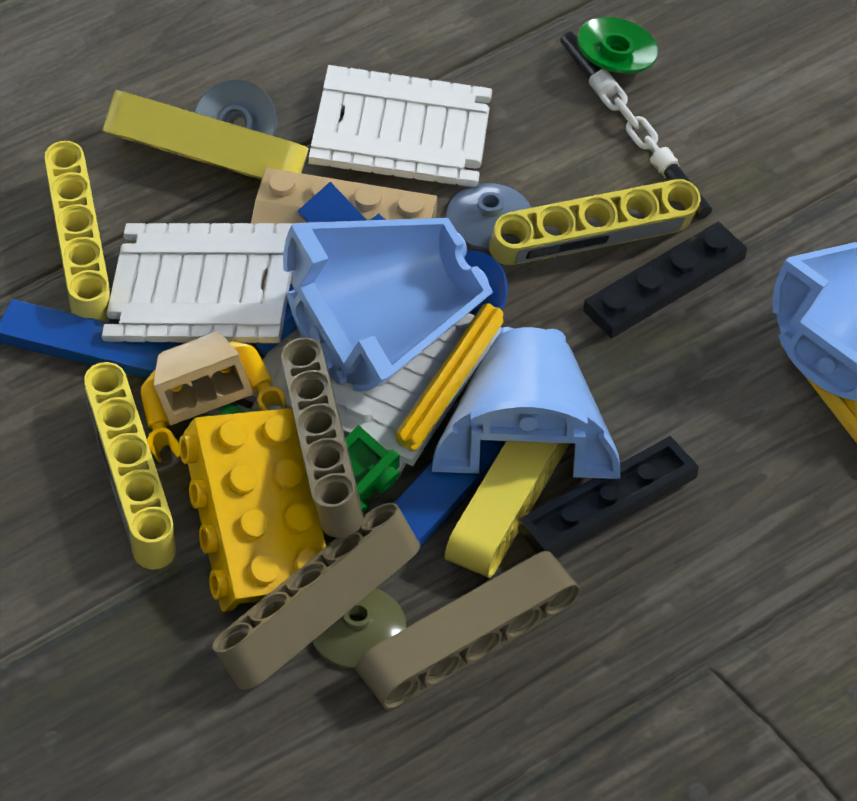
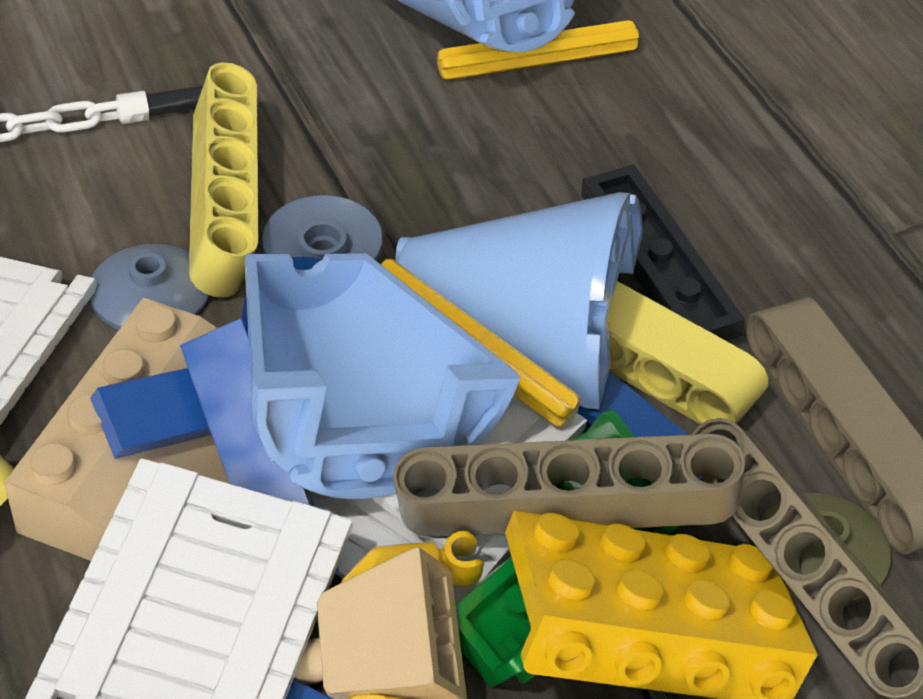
camera: 80 degrees left, 5 degrees down
black plate [583,221,747,339] -> none
none -> sand blue dish [262,195,382,261]

